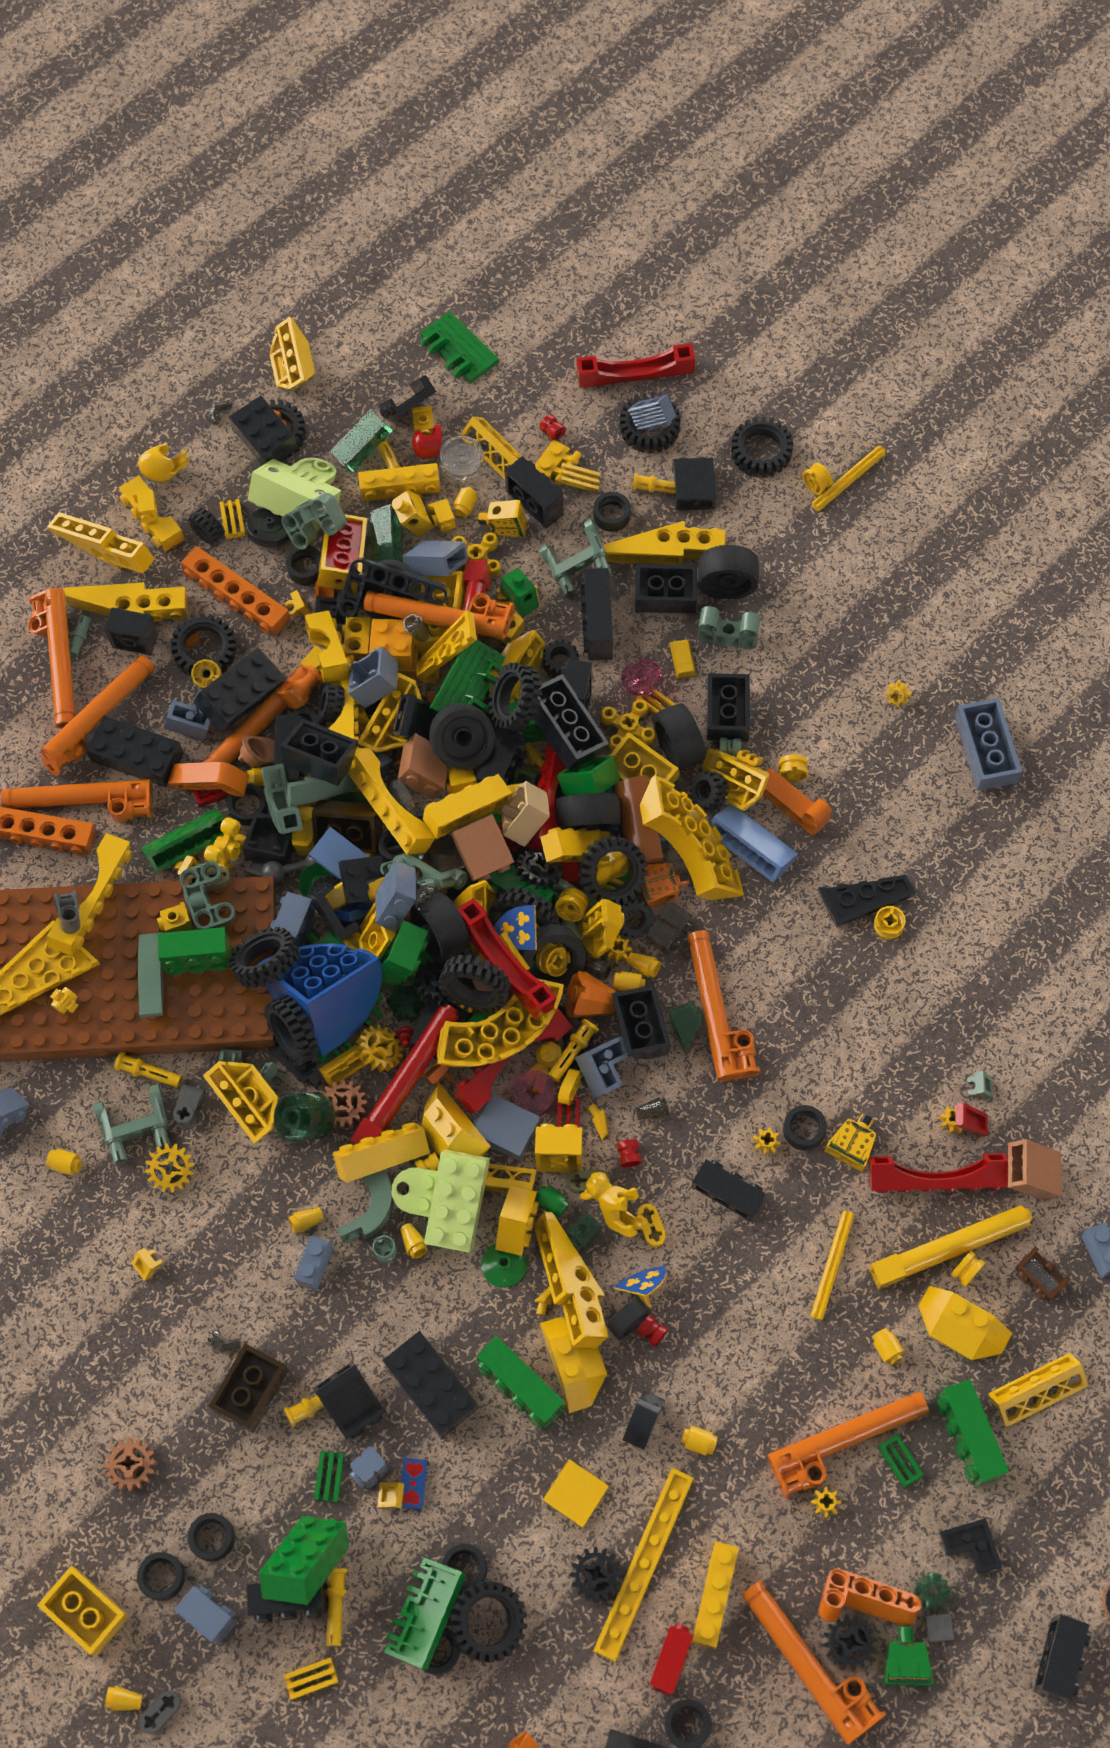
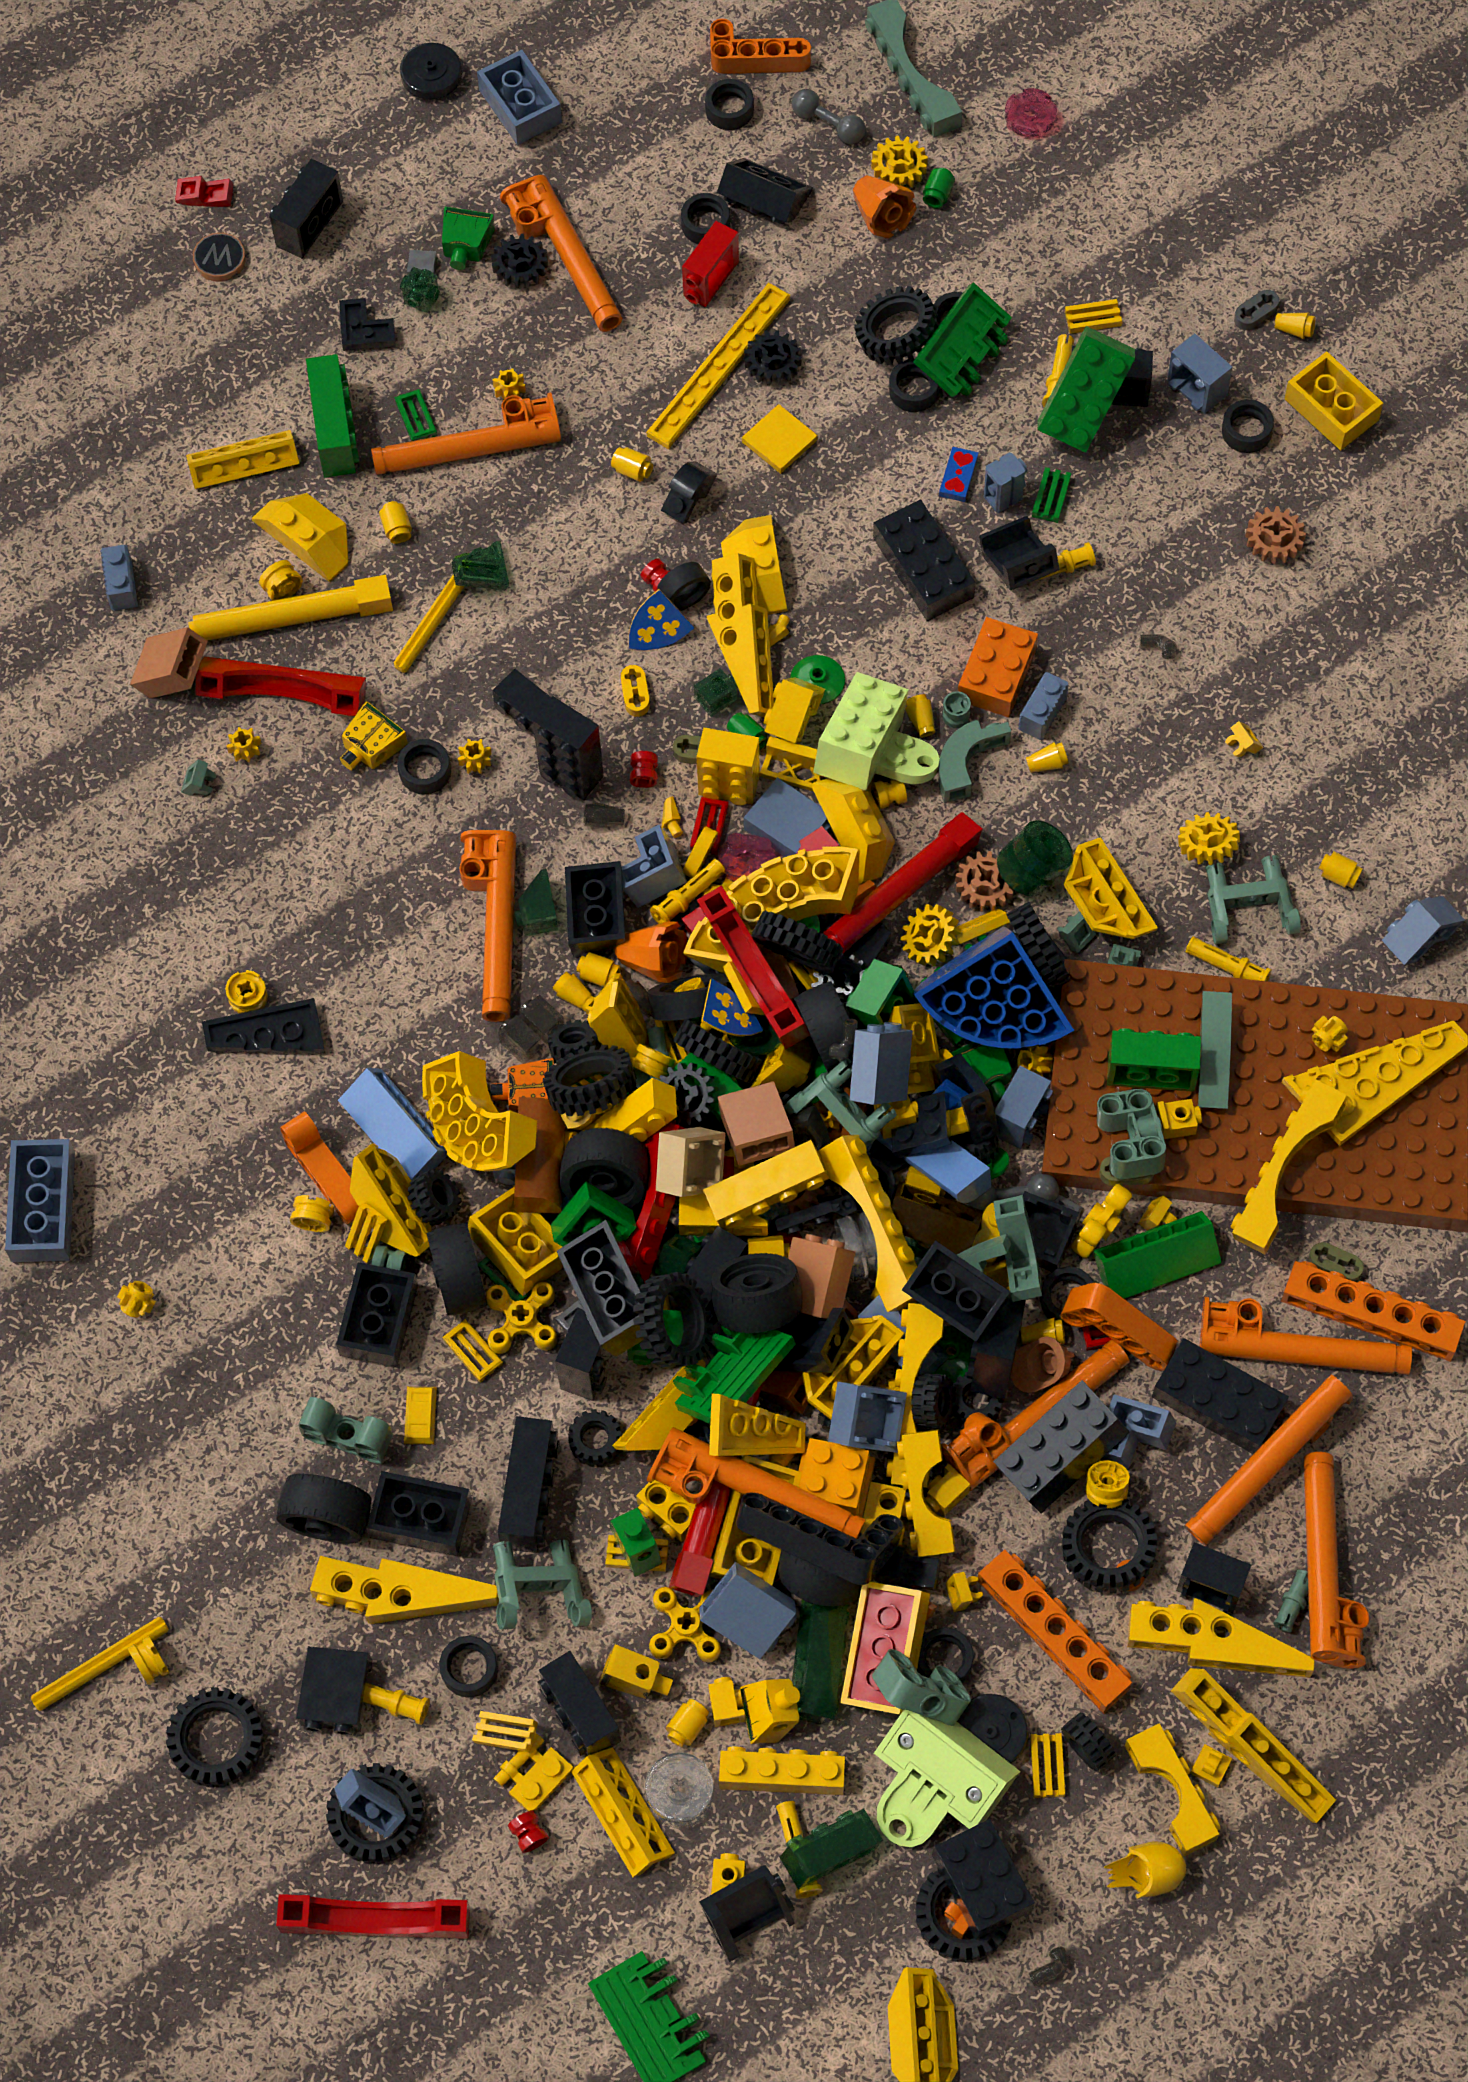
camera: 170 degrees left, 0 degrees up
dark grey piece [54,890,81,934] -> none
yellow brick [133,489,158,523] -> none
dark grey piece [173,1084,206,1130] -> none
black tyre [187,1513,235,1562] -> none
dark brown brick [208,1343,289,1433] -> none
black tyre [229,927,300,988] -> none
yellow brick [333,1123,430,1183] -> none
yellow tile [377,1482,404,1508] -> none
red hair [396,1026,414,1047] -> none
clear smoke cone [403,614,430,643] -> none
red helmet [412,424,443,459] -> none
green brick [476,1336,565,1430] -> none
yellow animal [580,1172,646,1237] -> none
clear pink plate [621,658,664,697] -> none
yellow arch [691,1541,739,1650] -> none
orange beam [818,1569,921,1627] -> none
red tile [956,1103,988,1137] -> none
reddish brown window [1015,1246,1071,1302] -> none
none -> clear green wing [451,541,509,591]
none -> black brick [533,696,604,800]
none -> orange brick [958,617,1038,717]
none -> yellow tile [1190,1744,1232,1788]
none -> olive beam [1308,1242,1364,1282]

